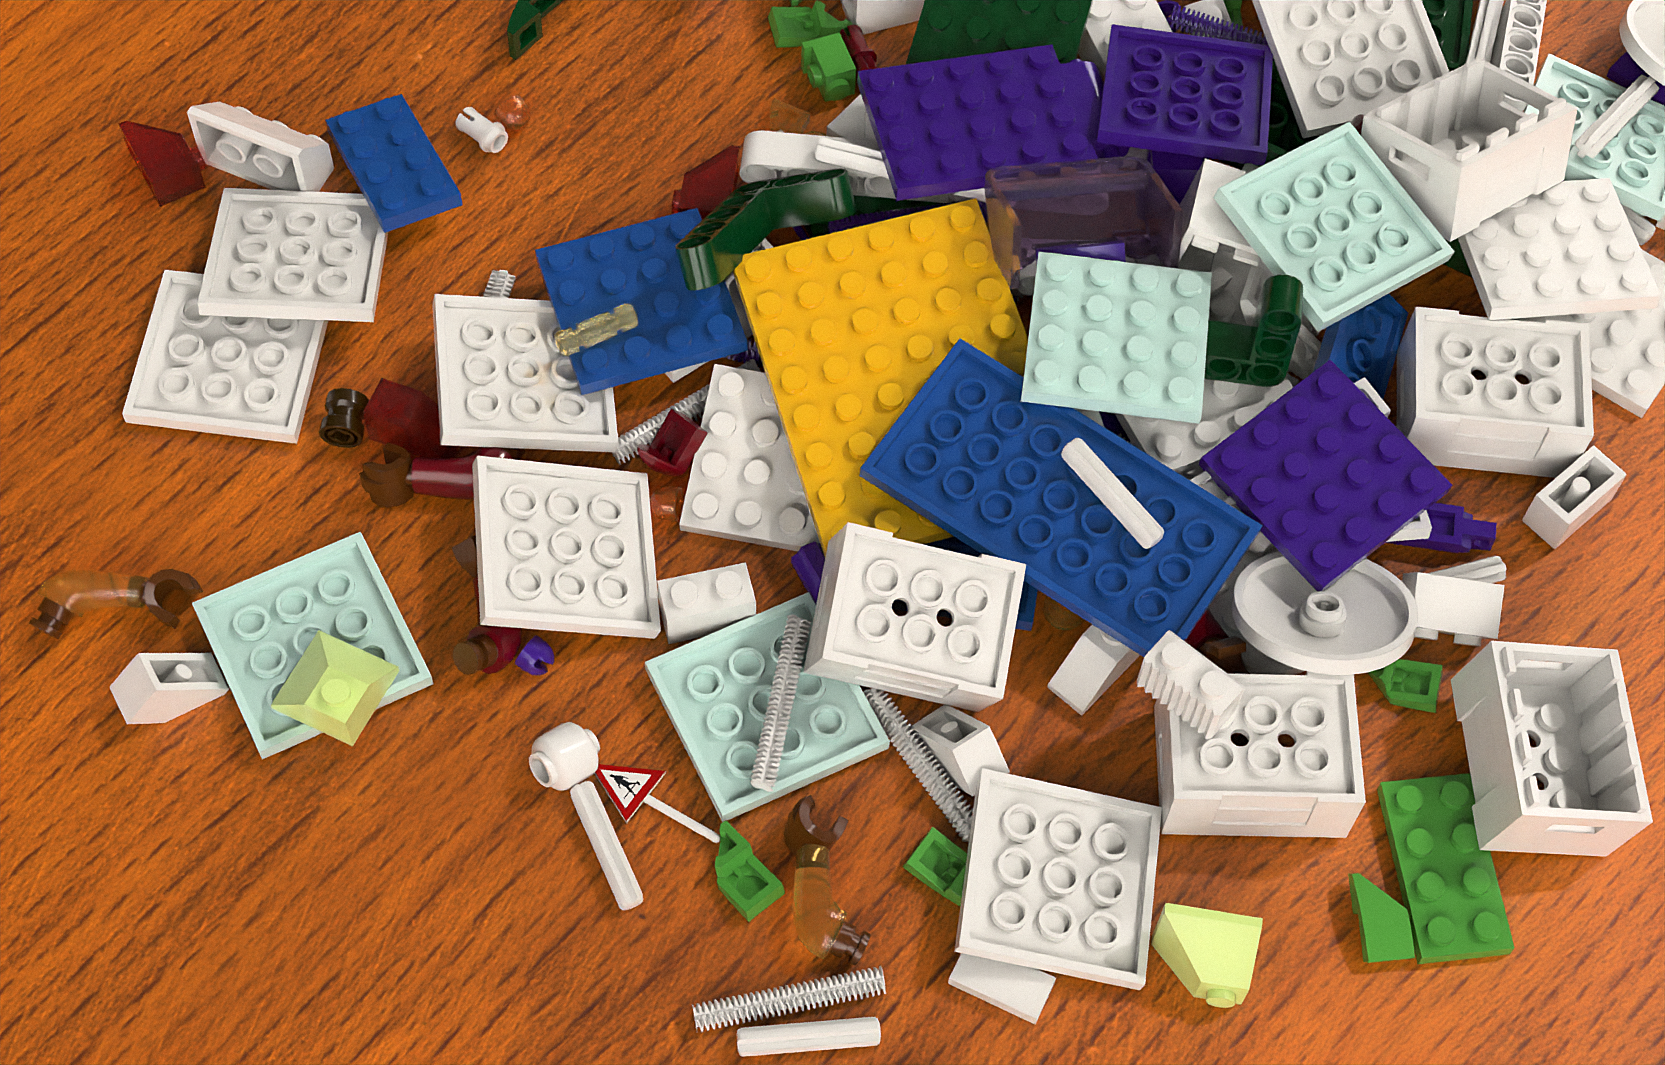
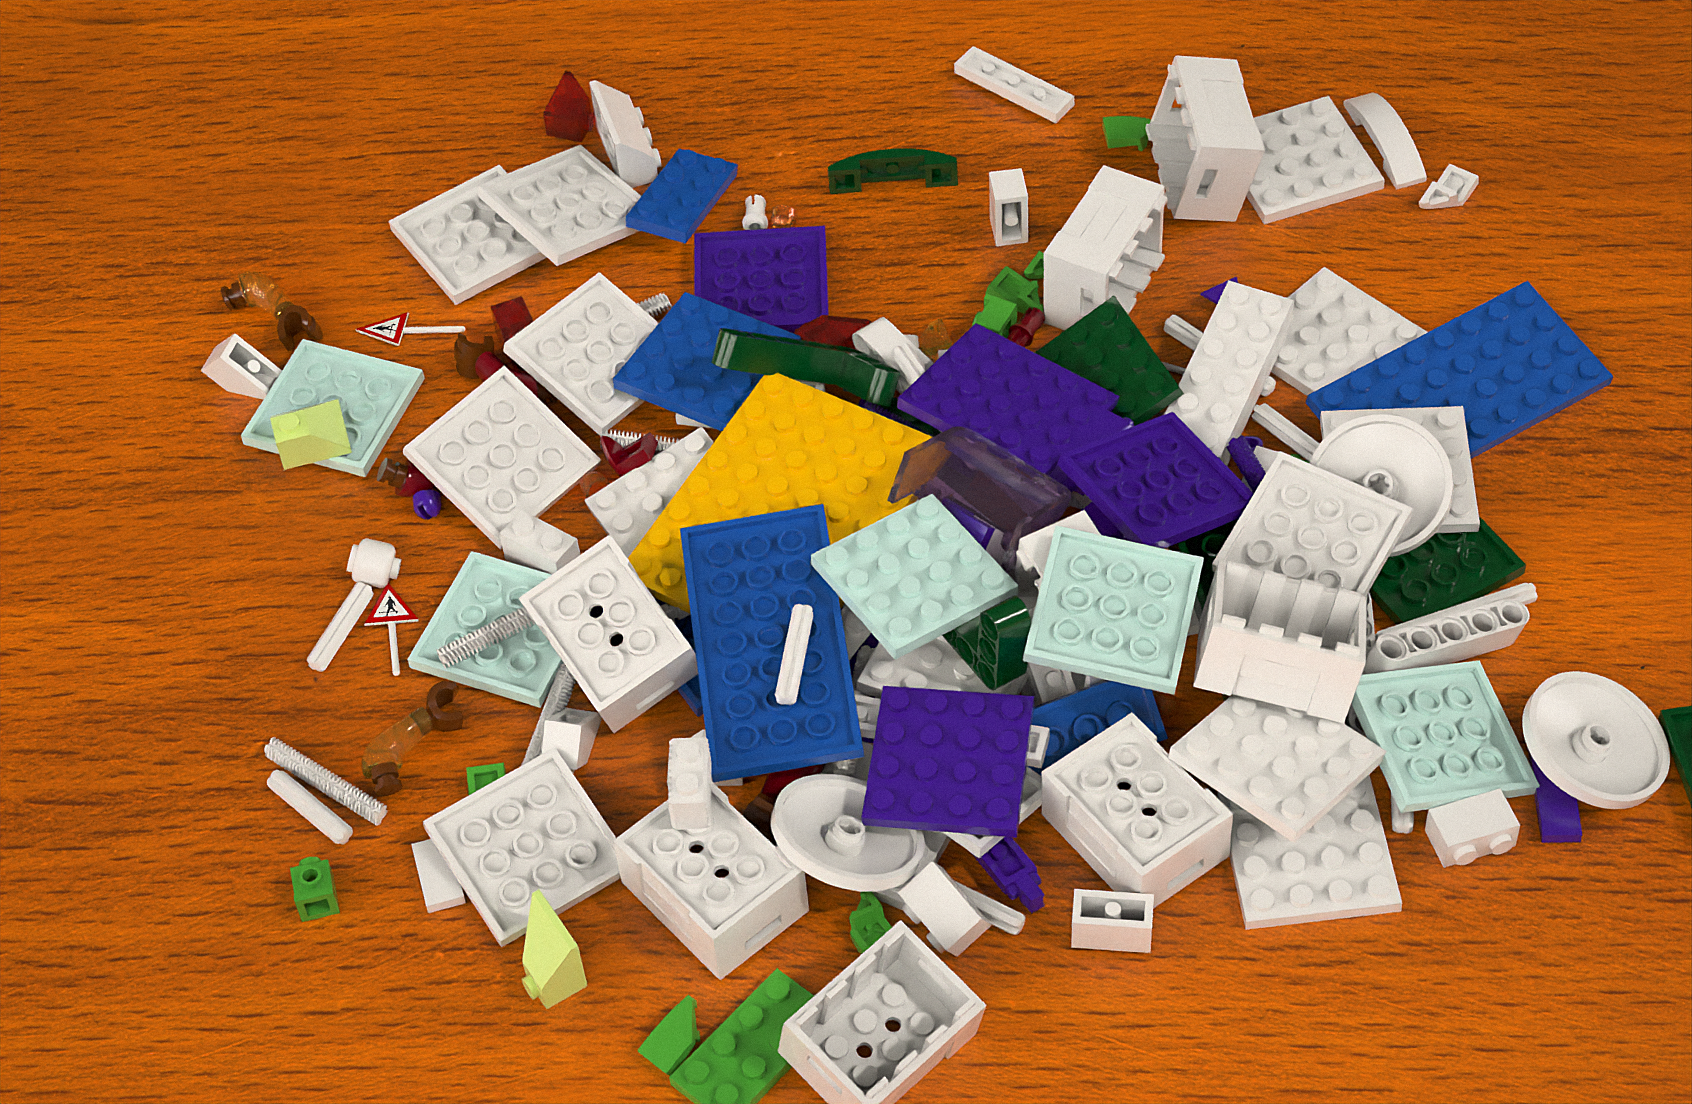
camera: 55 degrees right, 10 degrees down
dark brown wheel [319,388,370,448] -> none
clear yellow axle [554,303,638,357] -> none
bright green slope [715,820,785,922] -> none
white axle [1575,75,1659,158] -> none
none -> white piece [355,312,465,346]
none -> dark purple plate [694,226,829,333]

